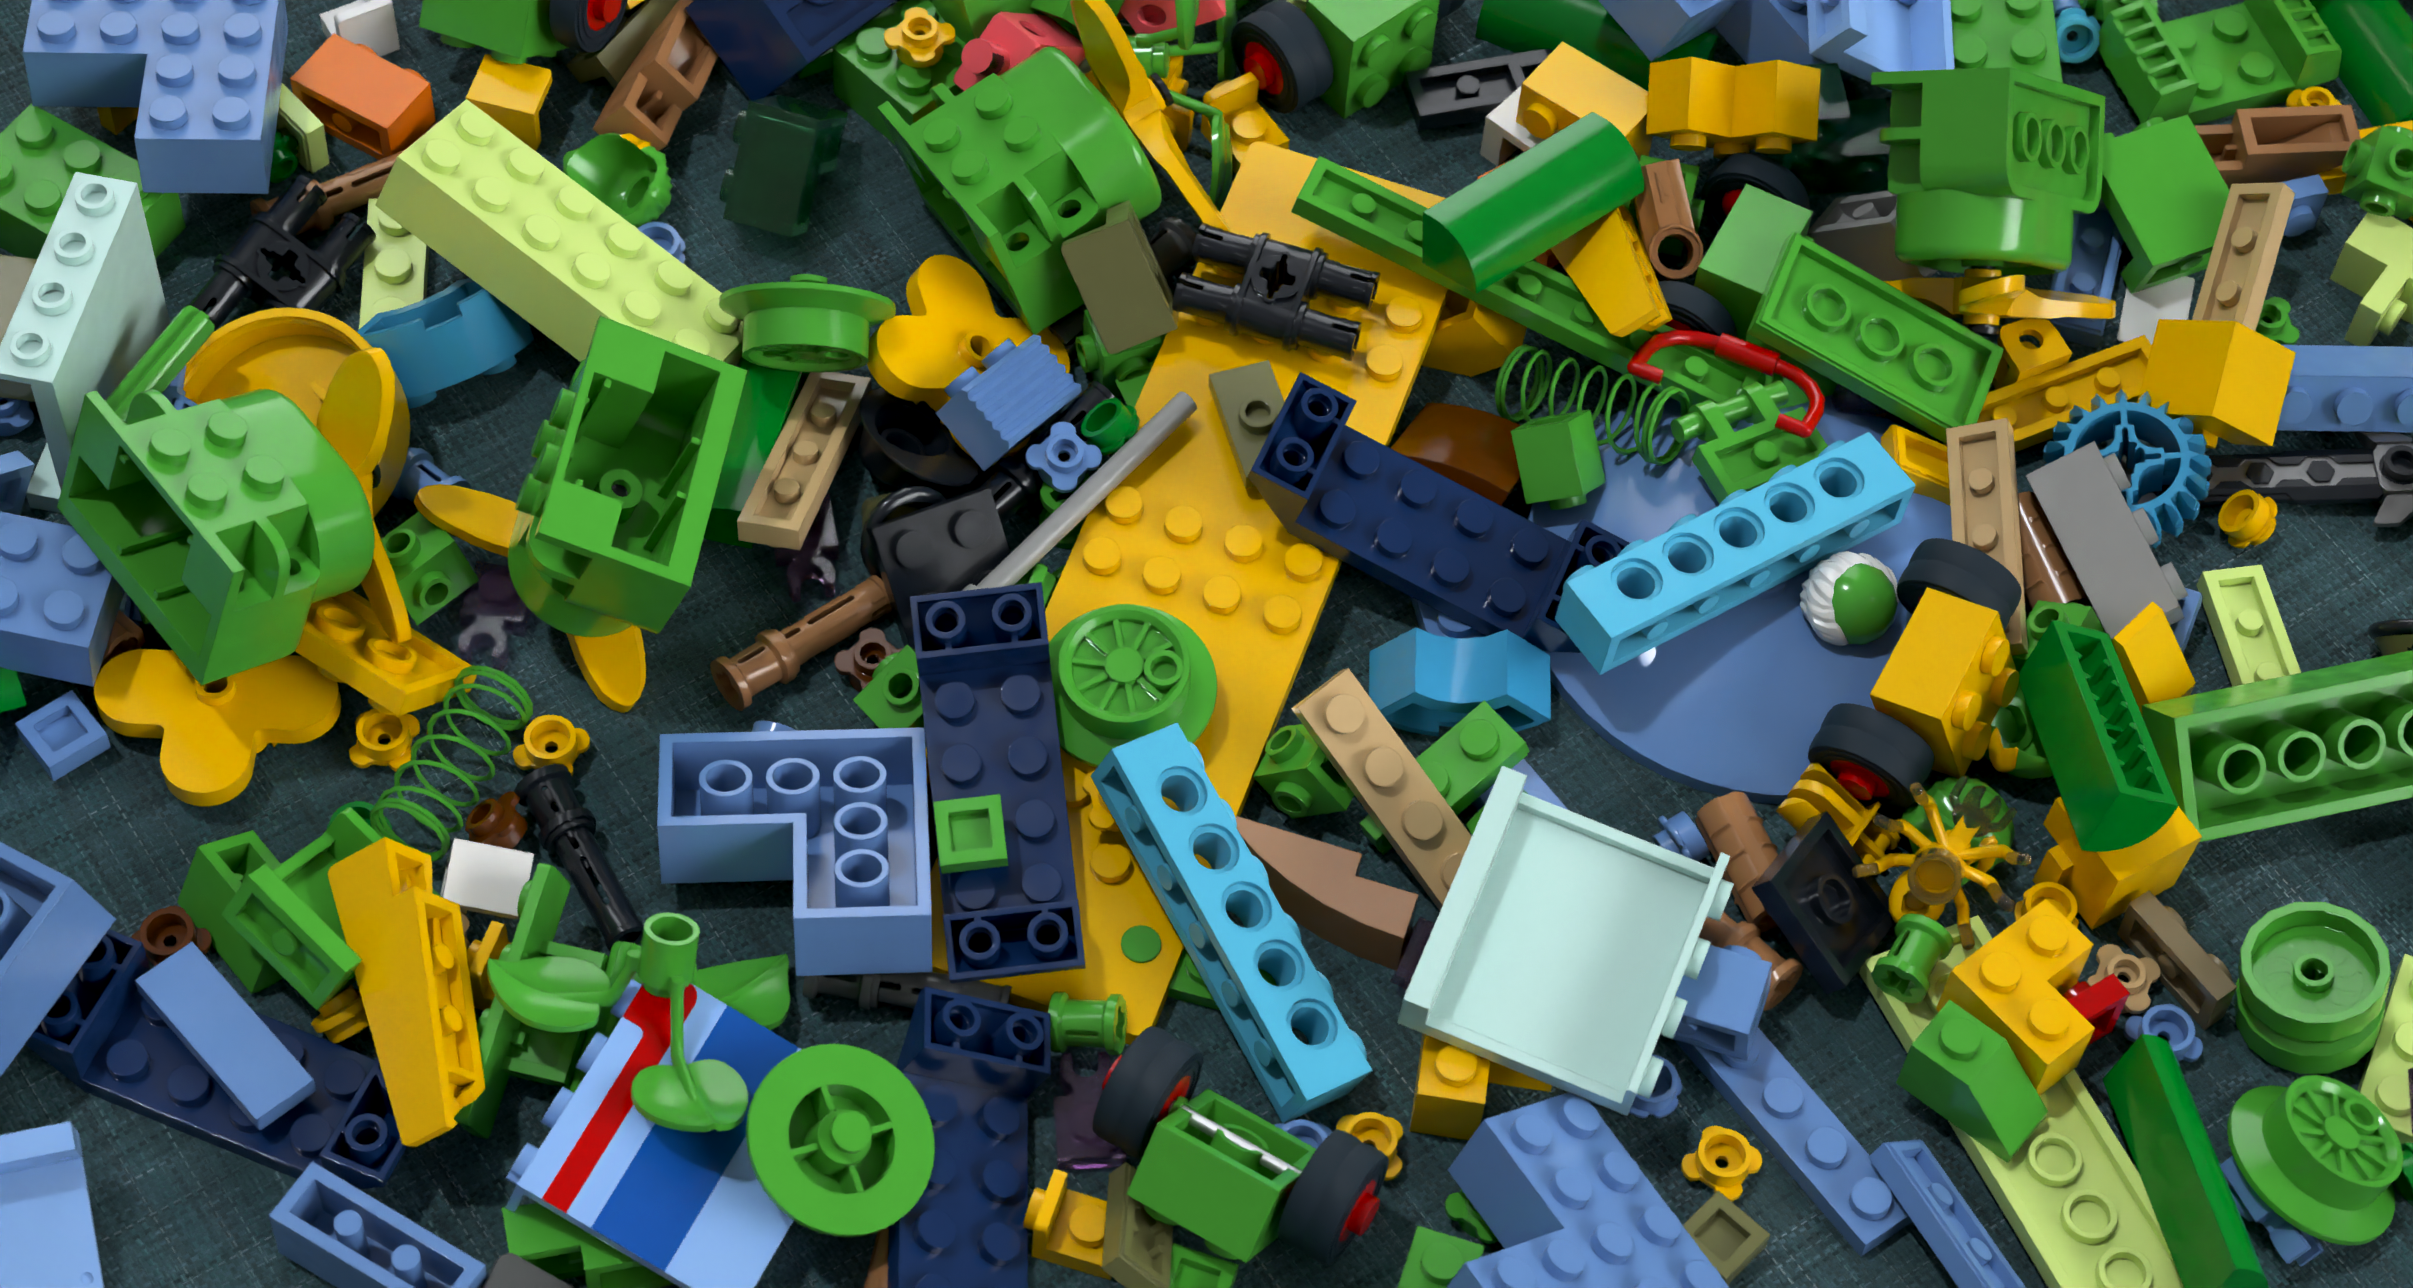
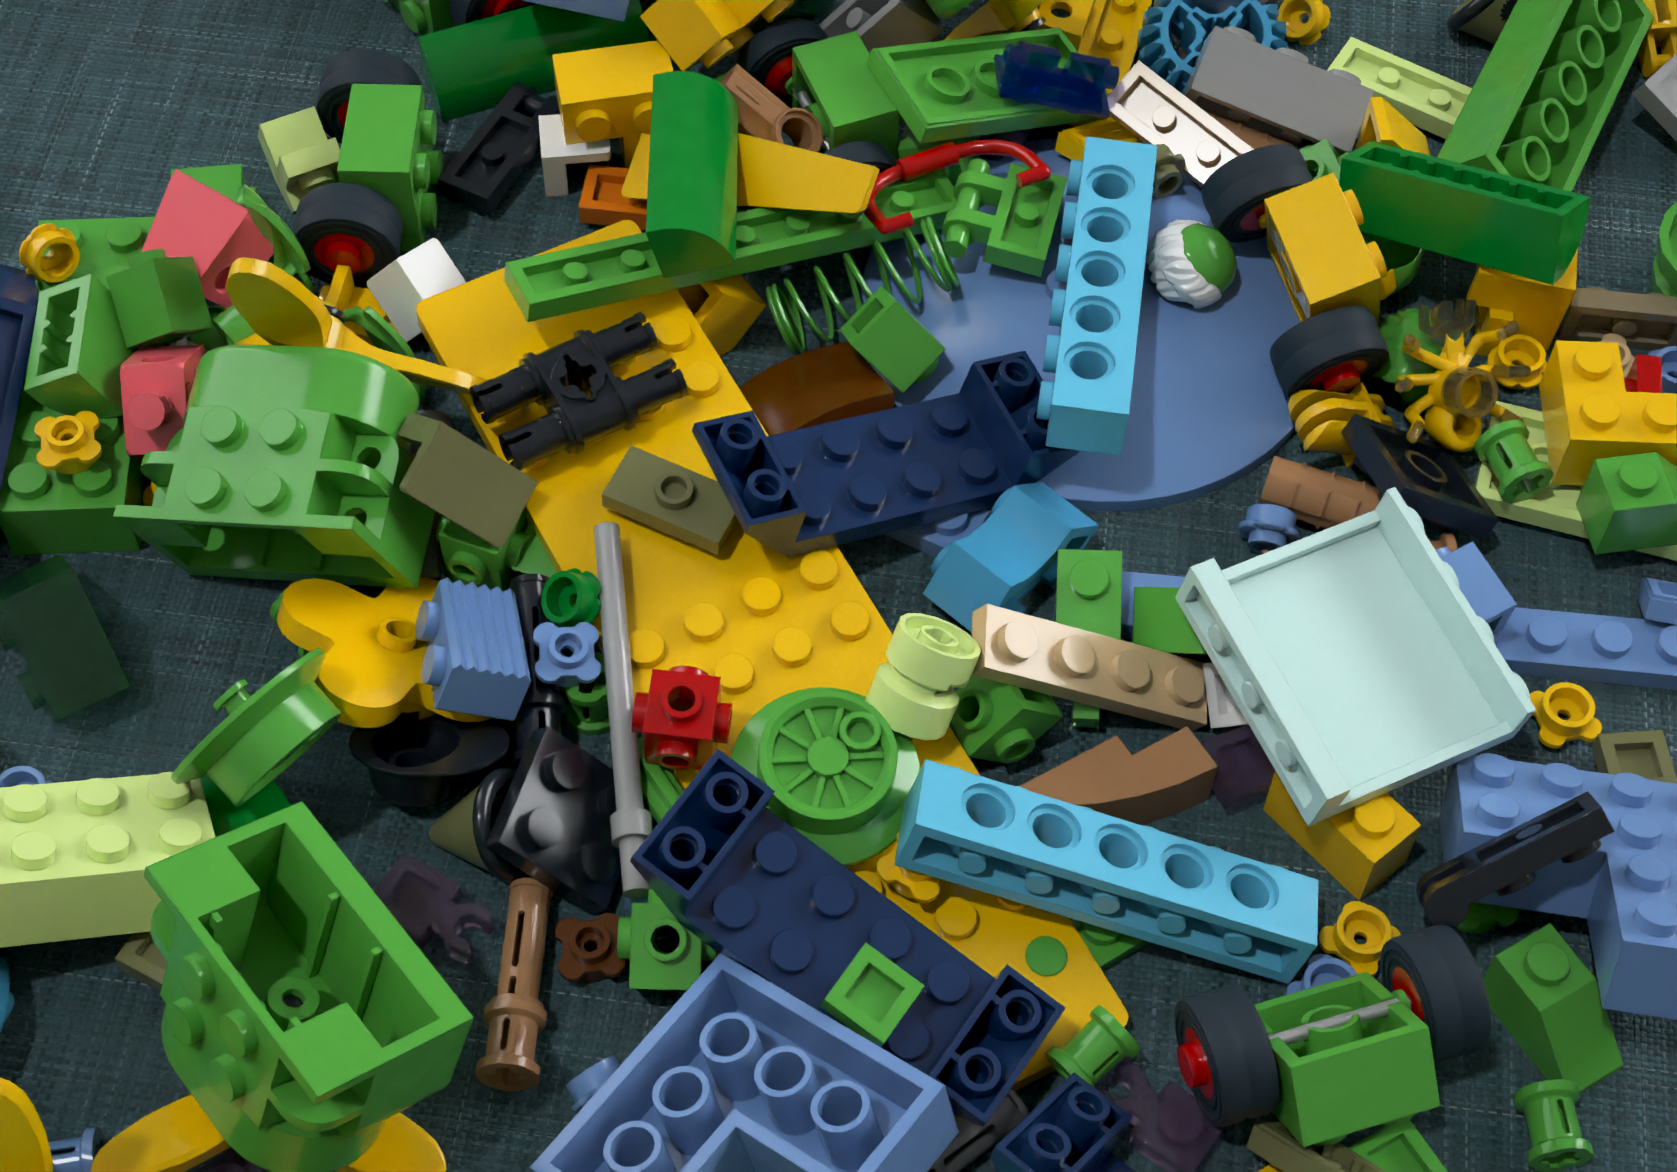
camera: 45 degrees left, 0 degrees up
tan plate [737,372,872,550] -> none
none -> white panel [367,238,466,342]
none -> red brick [632,666,733,770]
none -> yellowish green wheel [865,613,981,740]
none -> clear blue hinge [994,40,1119,119]
none -> olive plate [1152,144,1186,198]
none -> black plate [1416,791,1615,928]

